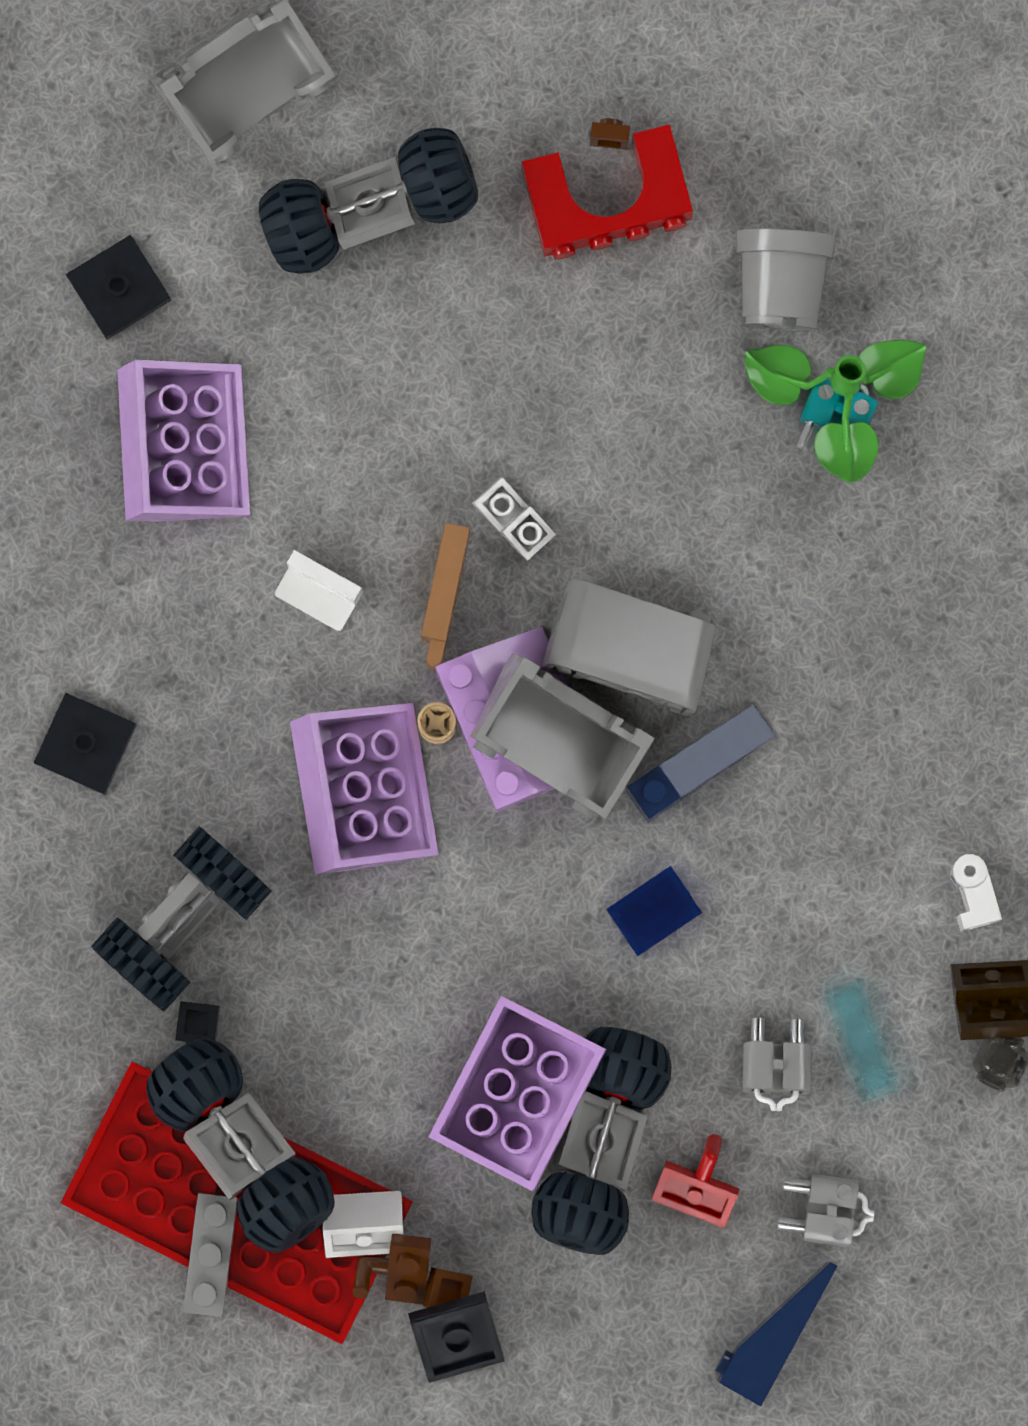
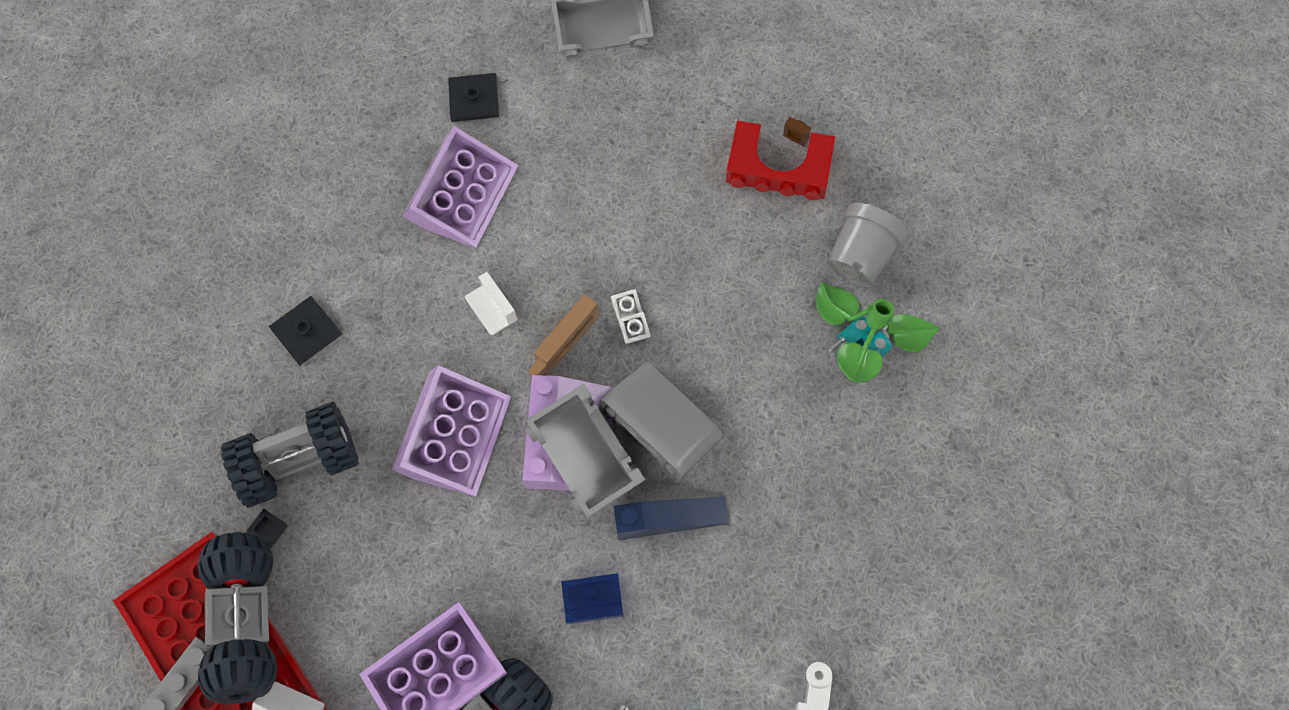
camera: 30 degrees right, 15 degrees down
black plate [258,127,478,274] -> none
tan wheel [417,702,457,744] -> none

